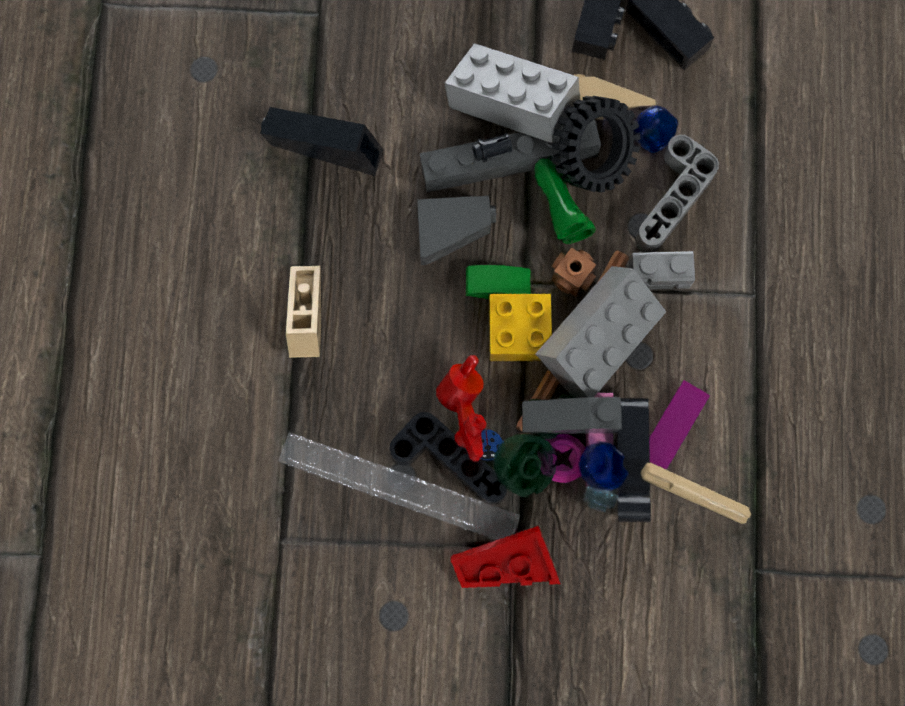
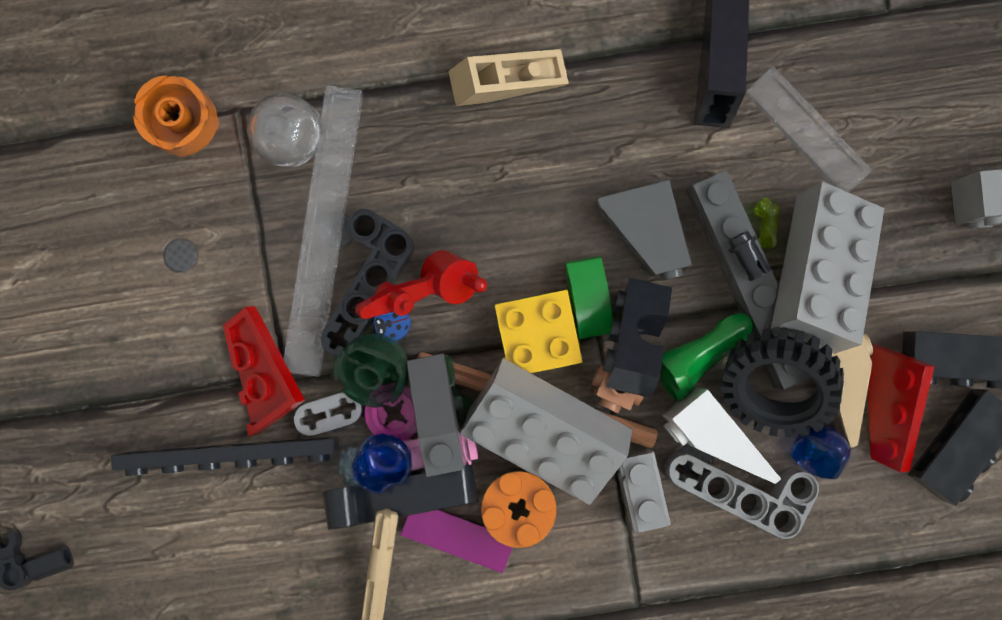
camera: 80 degrees right, 10 degrees up
none -> black plate [111,436,339,476]
none -> orange brick [133,75,219,157]
none -> clear cylinder [247,93,323,168]
none -> light grey beam [294,392,364,436]
none -> orange brick [481,472,556,548]
none -> black arch [603,277,672,398]
none -> white slope [662,387,781,484]
none -> clear tile [746,66,872,193]
none -> clear neon green arm [754,198,781,249]
none -> red wing [867,344,935,473]

